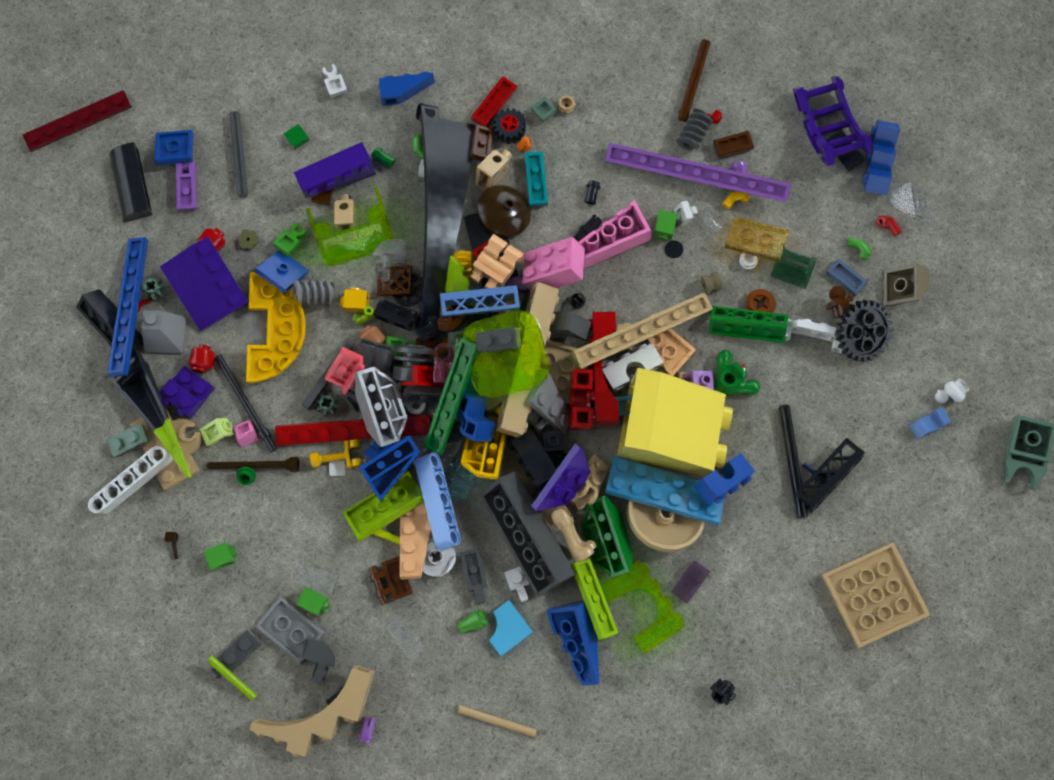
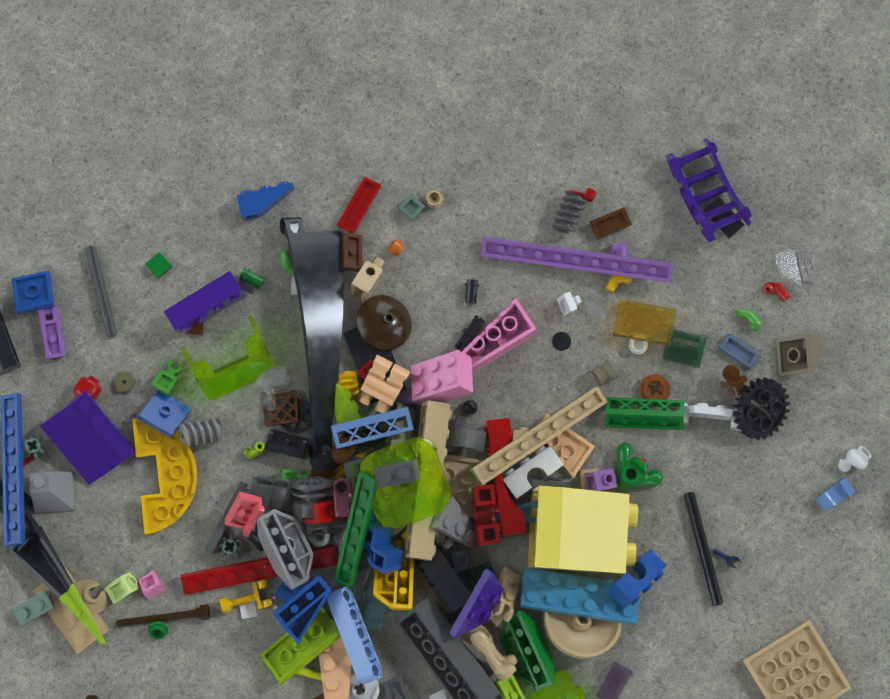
camera: 10 degrees left, 5 degrees up
white beam [88,446,173,514] -> none
dark purple plate [159,366,215,418] -> none
red head [188,344,215,374] -> none
black bar [215,354,277,453] -> none
white plate [322,64,348,98] -> none
tan torso [334,194,358,242] -> none
yellow brick [340,287,369,314] -> none
nougat head [358,325,386,344] -> none
black wheel [493,108,526,144] -> none
teal plate [525,151,548,207] -> none
bright green brick [653,210,678,241] -> none
reddish brown axle [678,39,711,122] -> none
black fence [795,438,865,513] -> none
blue brick [862,120,900,196] -> none

